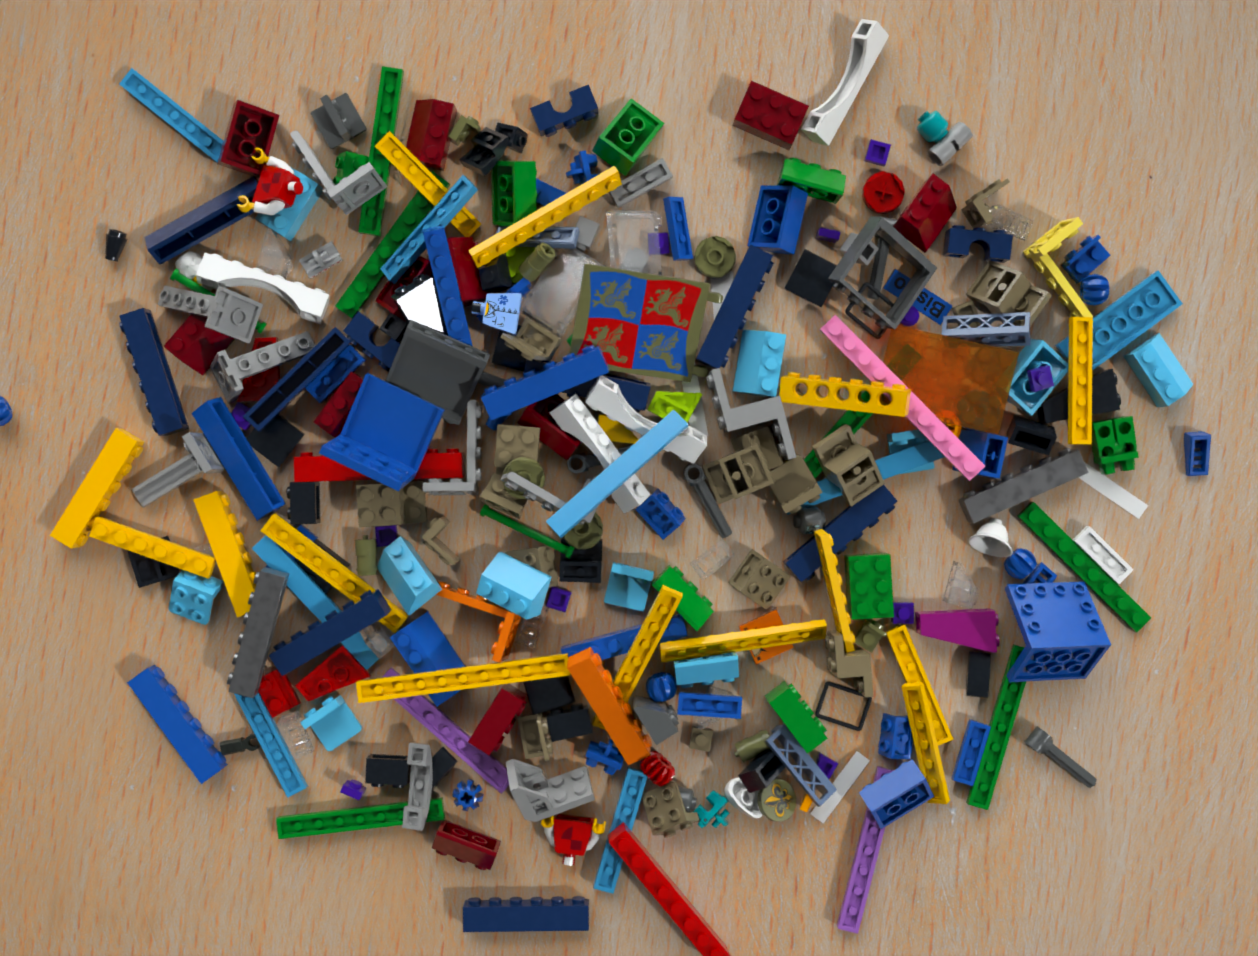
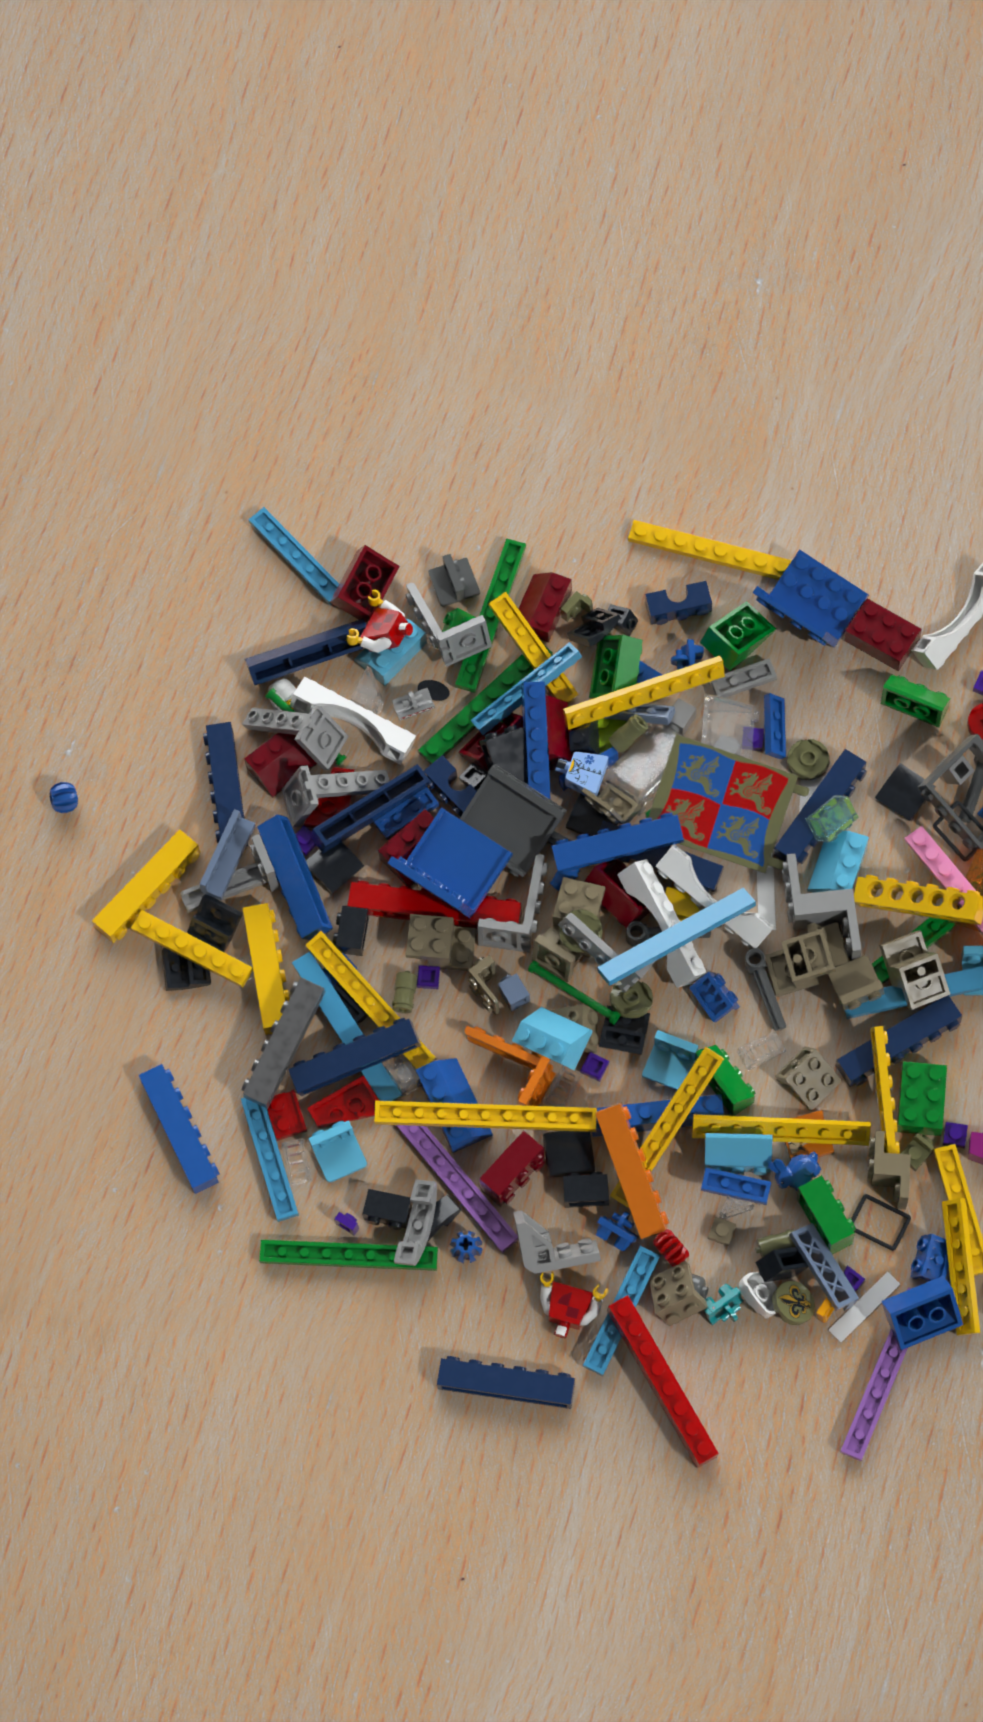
camera: 15 degrees right, 20 degrees down
black cone [105,229,128,262] -> none
medium azure bracket [169,570,224,625] -> none
pearl dark grey bar [220,734,260,756] -> none
medium azure slope [377,536,442,615] -> none
dark red slope [432,820,501,870] -> none
dark tan bracket [517,713,553,761] -> none
dark grey slope [633,695,679,745] -> none
blue piece [646,672,677,702] -> none
lime wing [647,391,703,422] -> none
blue slope [747,185,808,255] -> none
dark grey head [793,507,826,535] -> none
dark purple tile [816,228,841,243] -> none
none -> black slope [187,894,243,953]
none -> sand blue fence [200,809,256,900]
none -> black sticker [418,680,450,701]
none -> sand blue brick [498,973,530,1012]
none -> yellow plate [628,520,792,580]
none -> blue bracket [753,549,869,648]
none -> blue animal [768,1152,821,1192]
none -> clear light blue brick [805,795,859,842]

